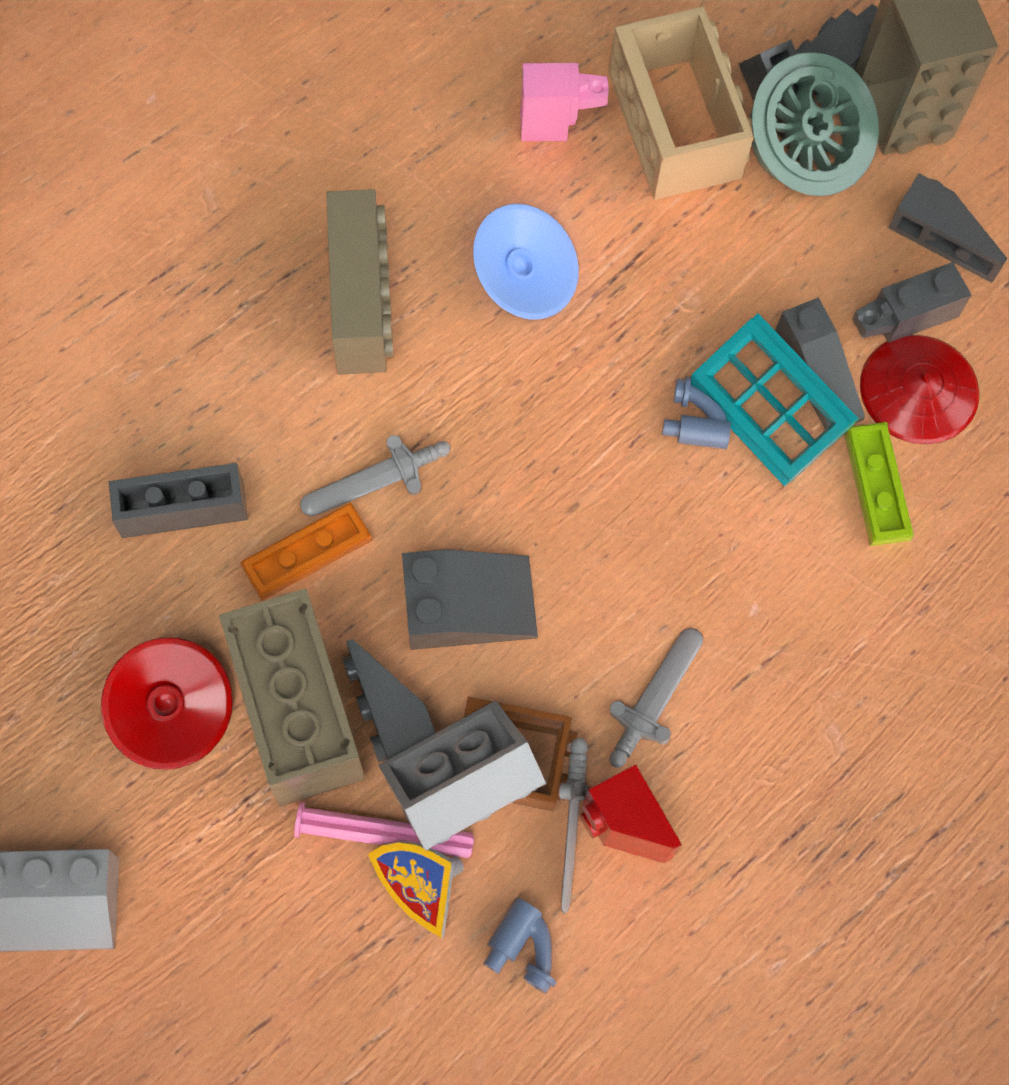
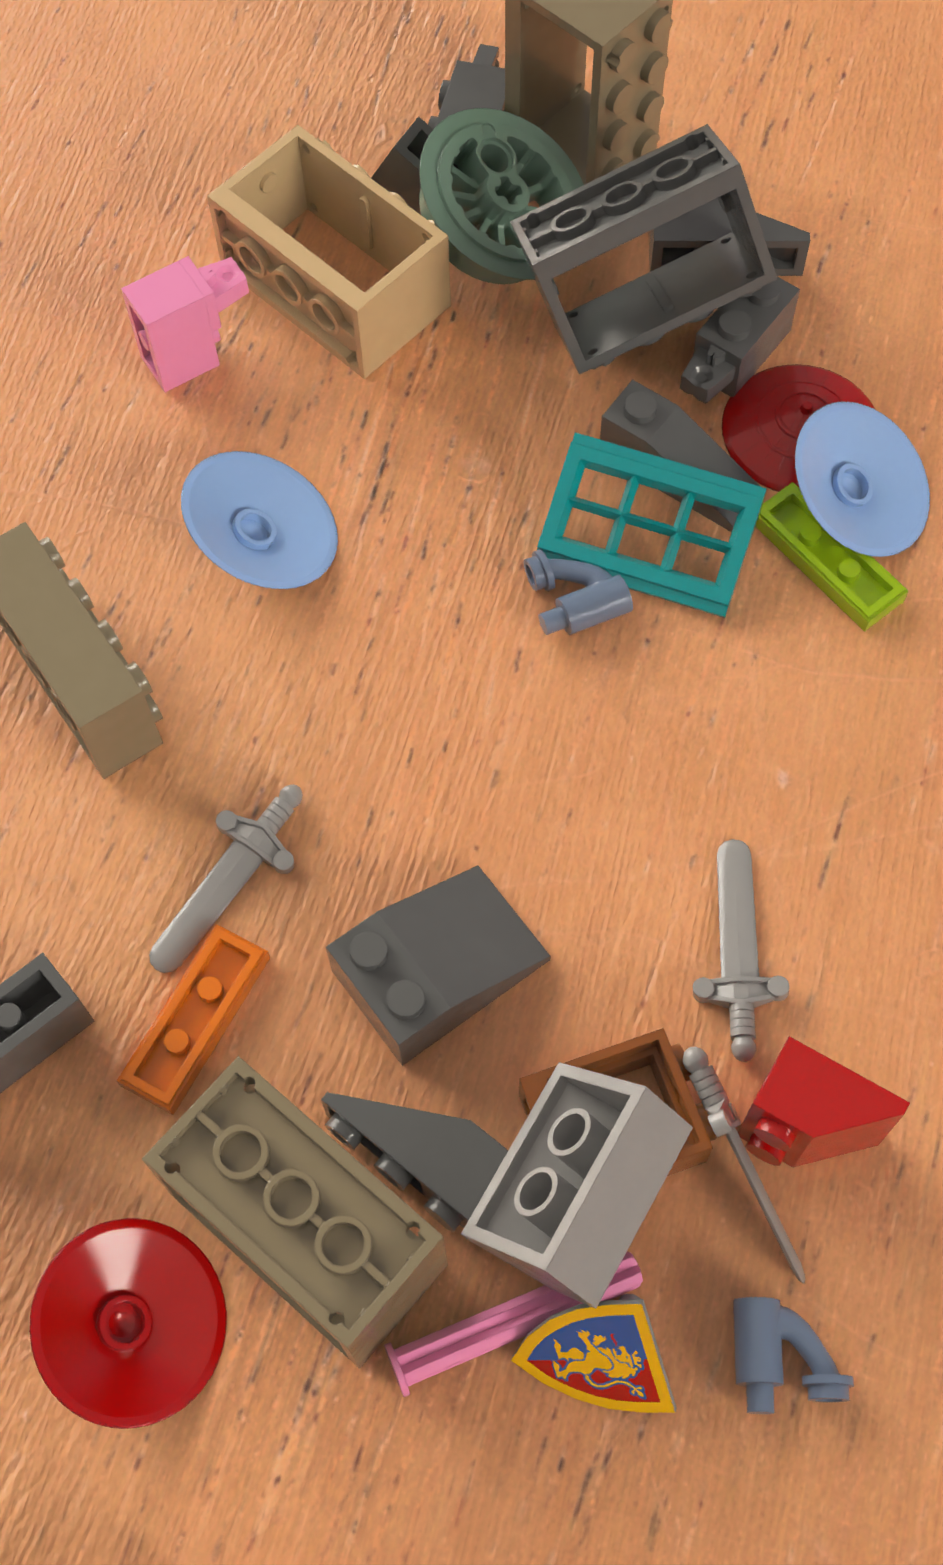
camera: 25 degrees left, 5 degrees down
none -> dark grey hose [510,124,778,375]
none -> light blue hat [795,402,930,557]

